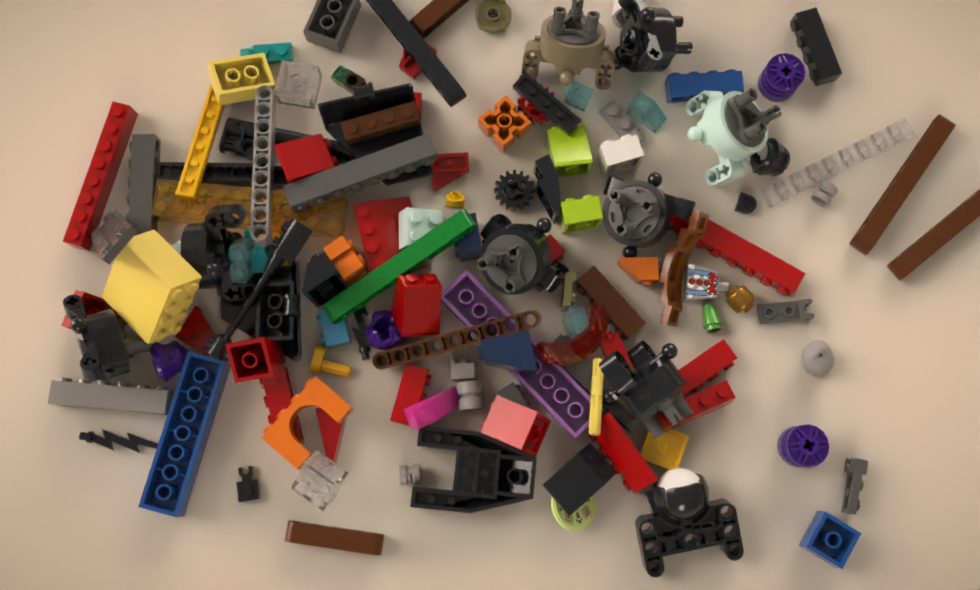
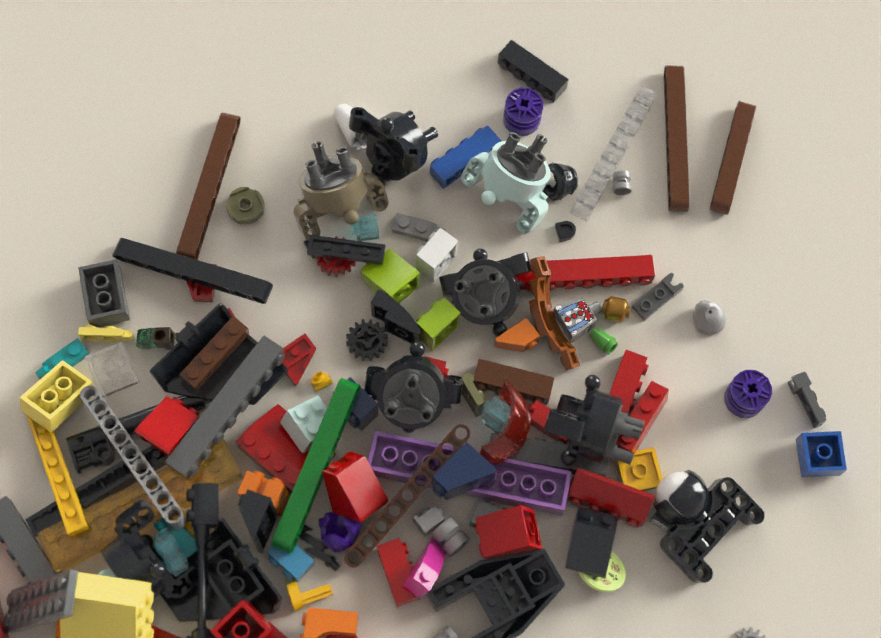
camera: 40 degrees left, 10 degrees down
orange brick [478,96,531,153] -> none
light yellow axle [588,358,604,436] -> none
clear light blue slope [626,90,667,134] -> none
none -> light yellow hinge [78,325,134,342]

